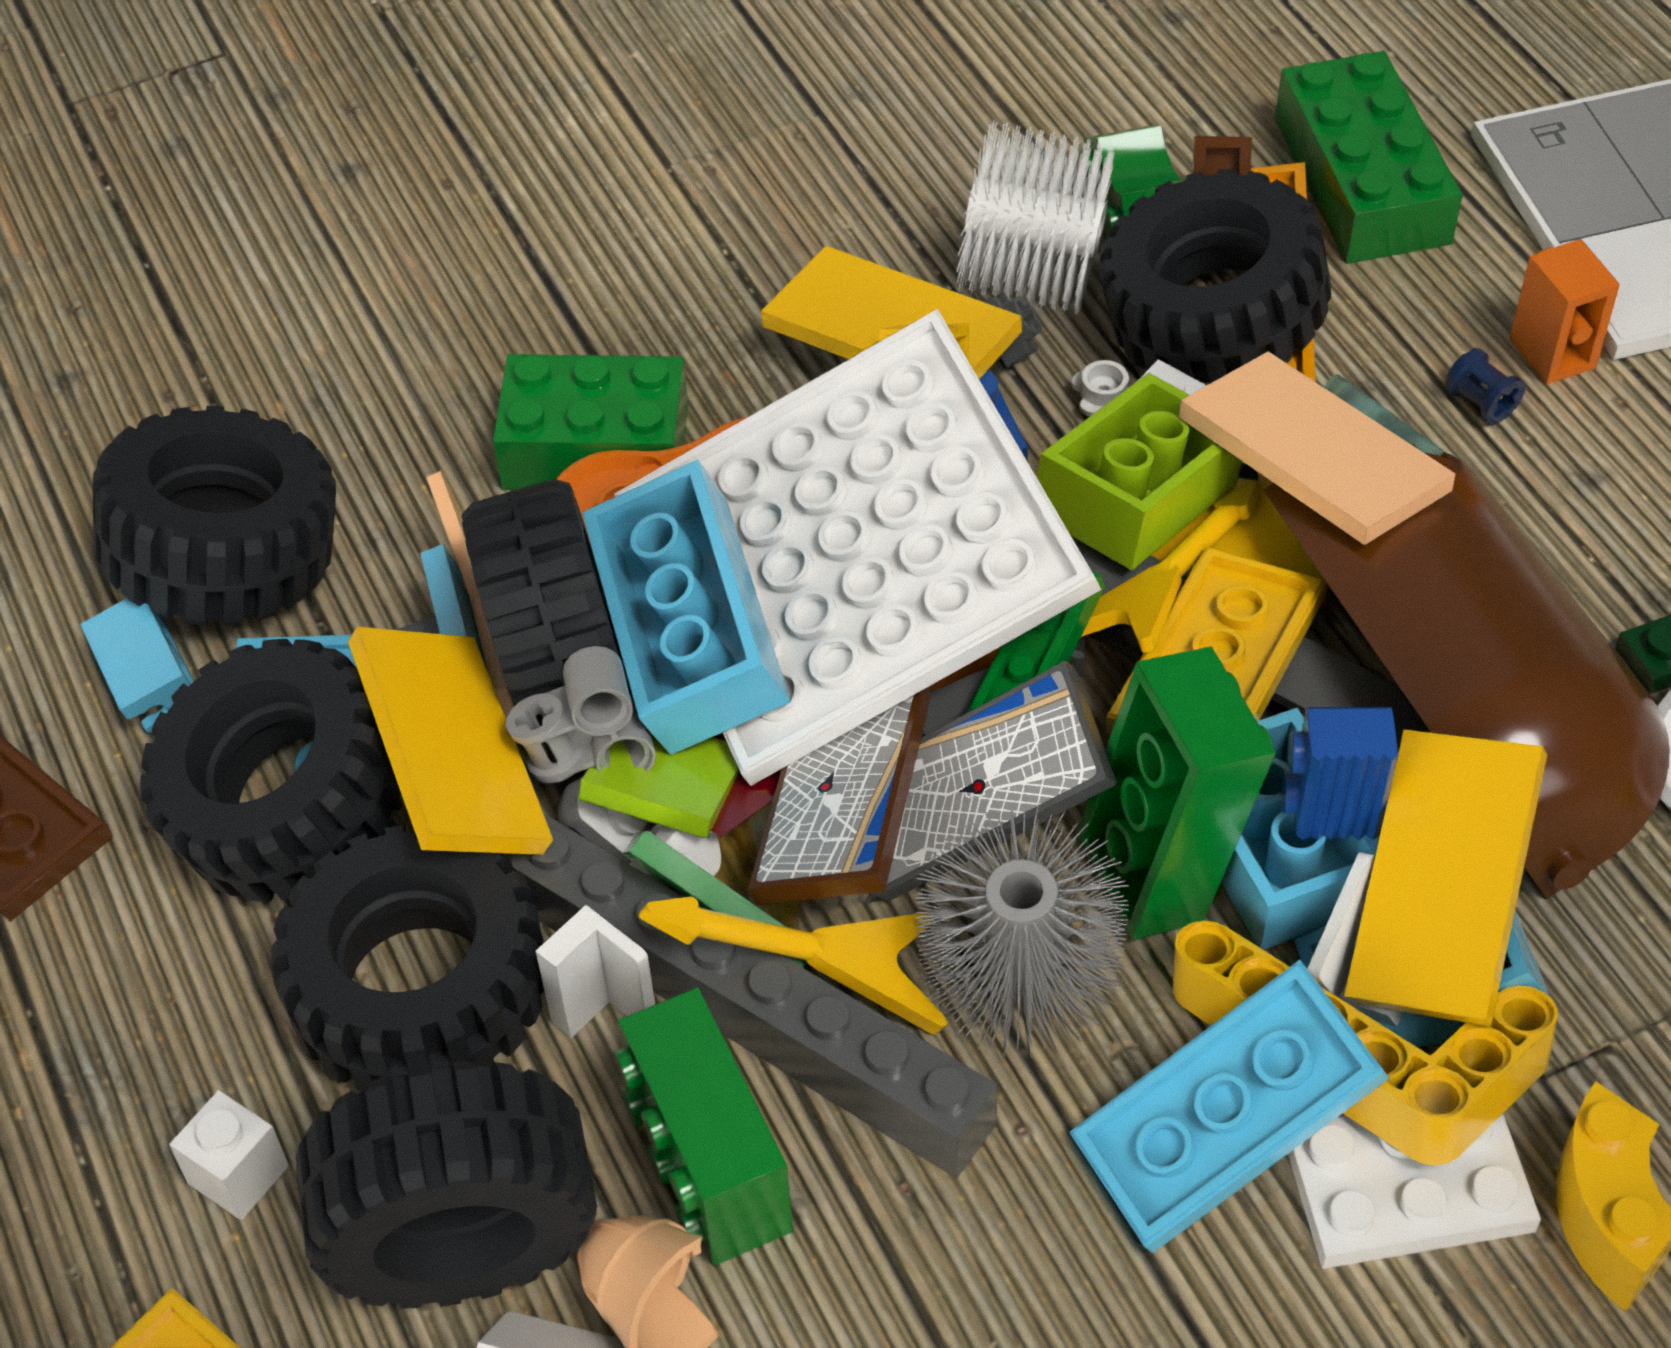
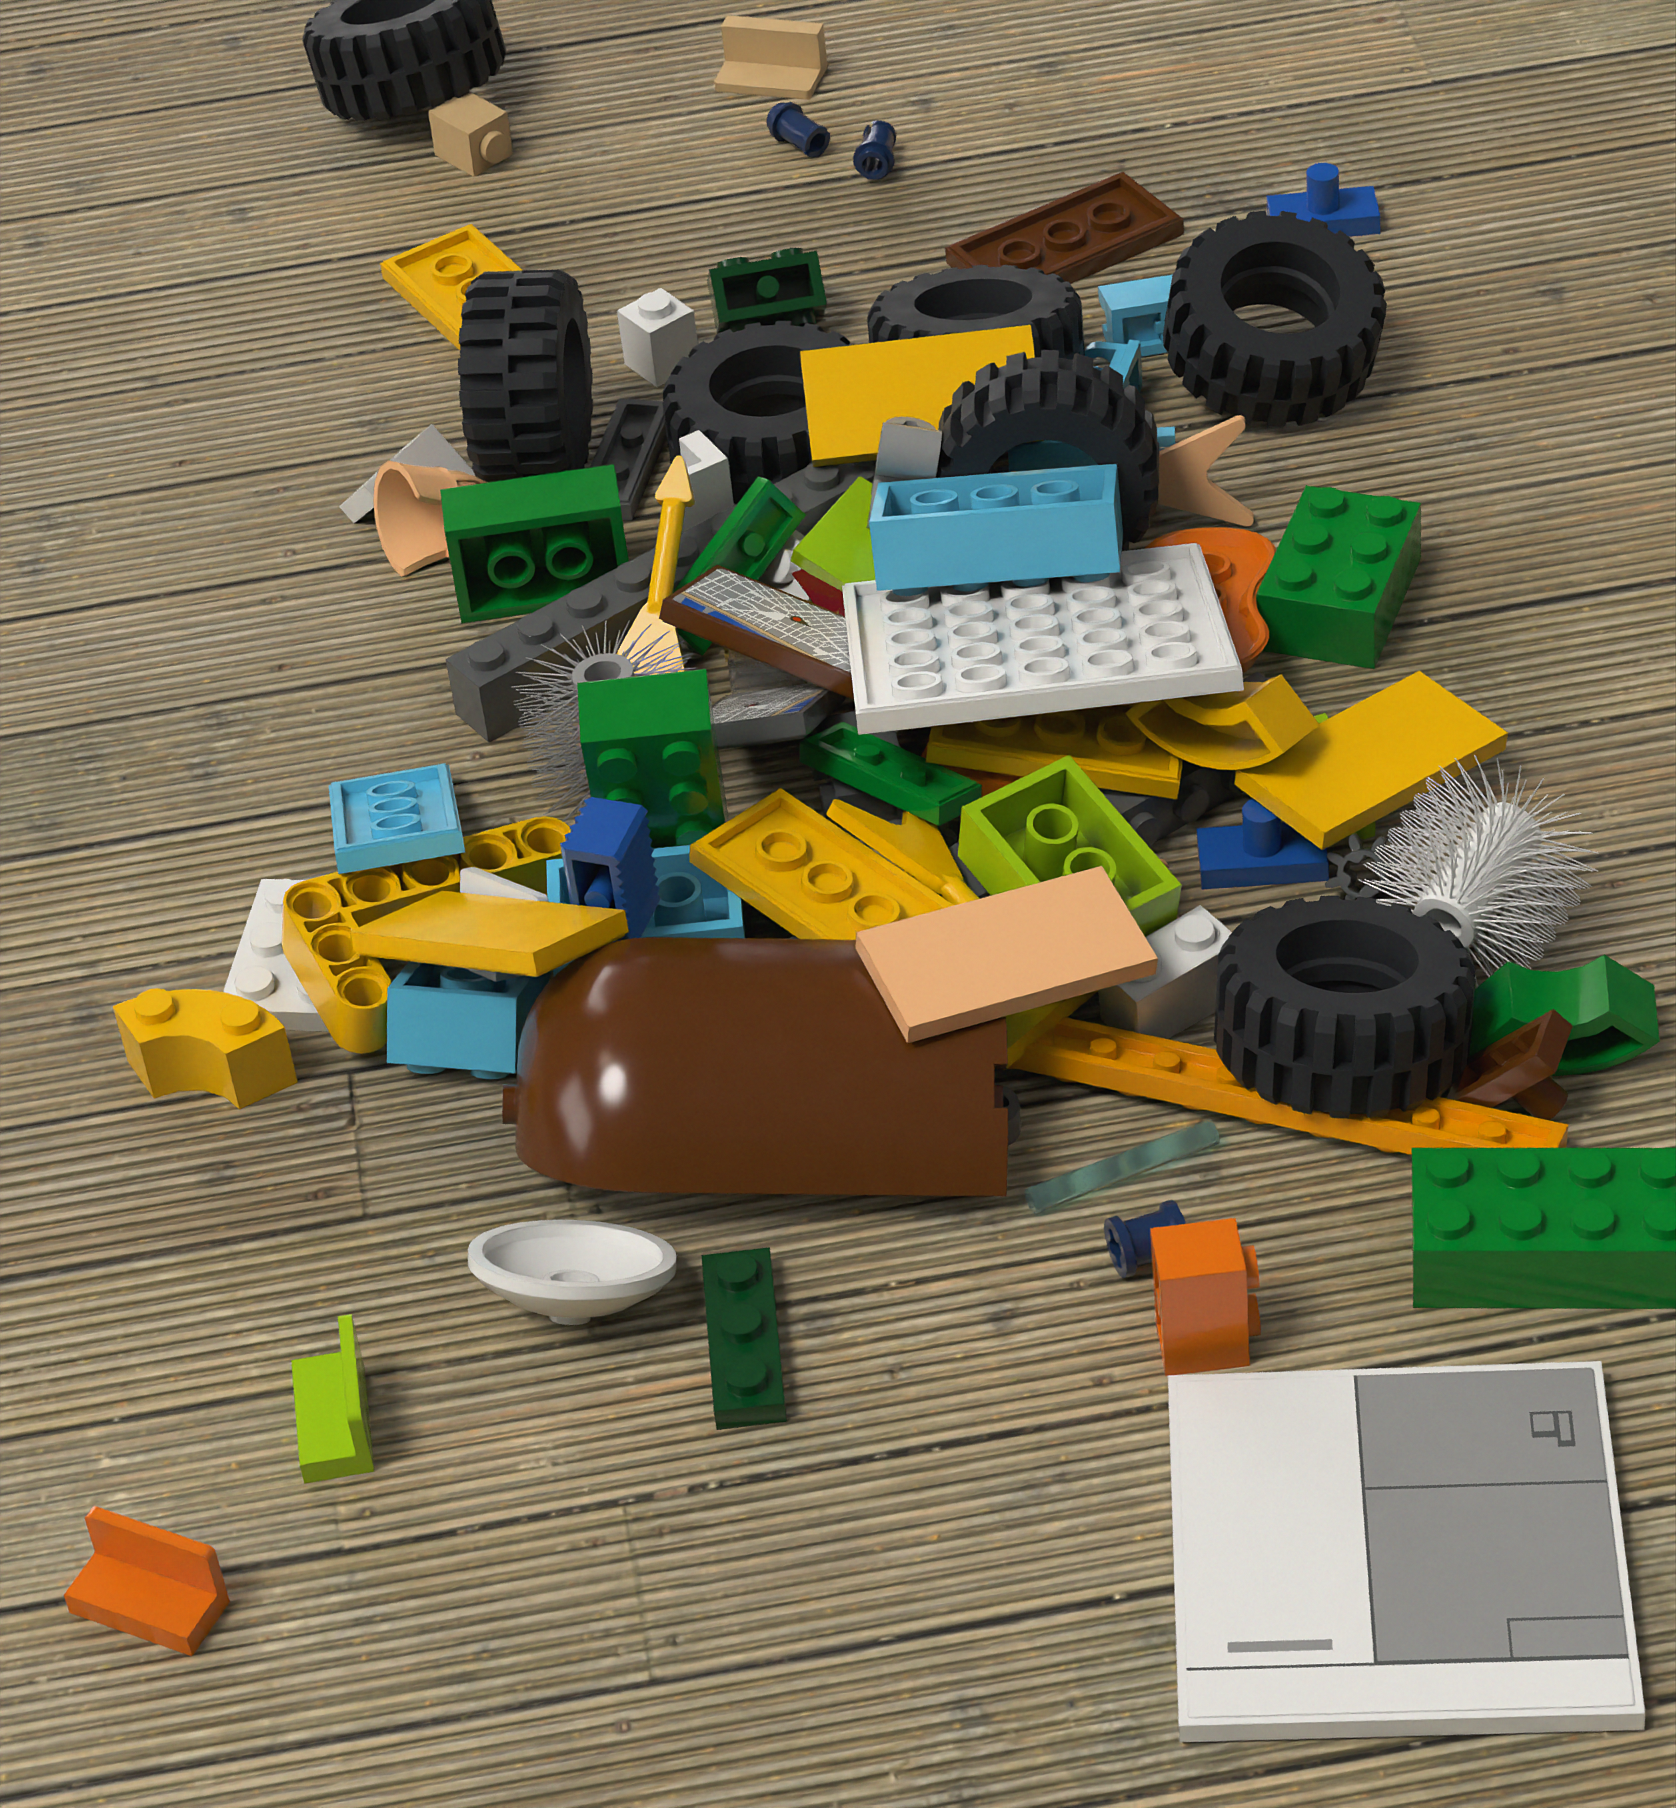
camera: 110 degrees right, 10 degrees down
none -> dark green brick [707,248,827,334]

